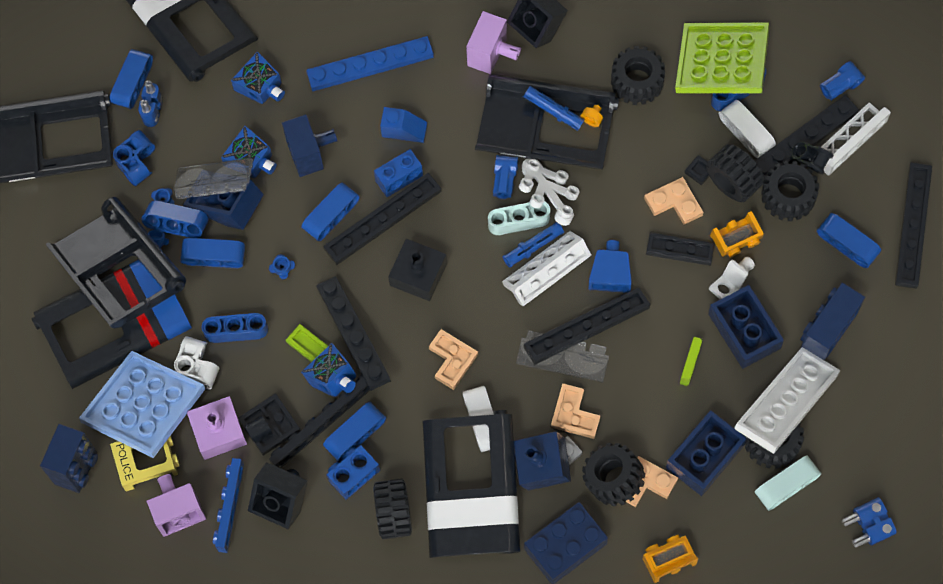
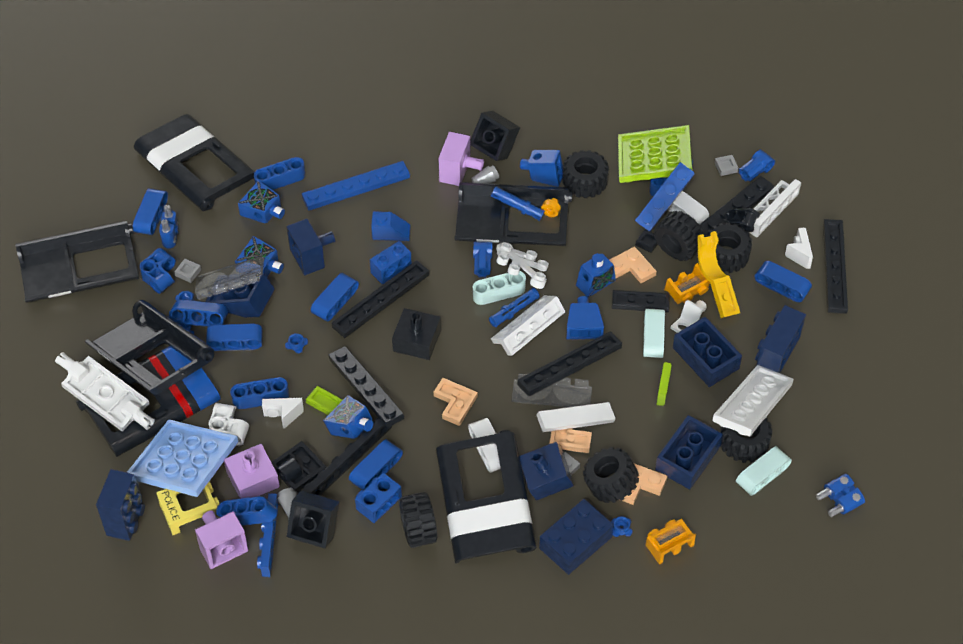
camera: 10 degrees left, 15 degrees down
none -> white plate [55,352,155,432]
none -> light grey plate [174,259,201,283]
none -> blue beam [216,496,277,526]
none -> blue beam [254,157,306,190]
none -> white slope [262,398,304,428]
none -> light grey cone [278,488,297,519]
none -> light grey cone [471,165,499,184]
none -> blue torso [520,150,563,187]
none -> white tile [537,402,616,432]
none -> blue torso [576,253,616,297]
none -> blue plate [611,516,632,537]
none -> blue plate [635,162,695,232]
none -> light aqua beam [643,309,665,358]
none -> yellow piece [698,231,740,318]
none -> light grey plate [715,155,738,176]
none -> white slope [785,228,813,269]

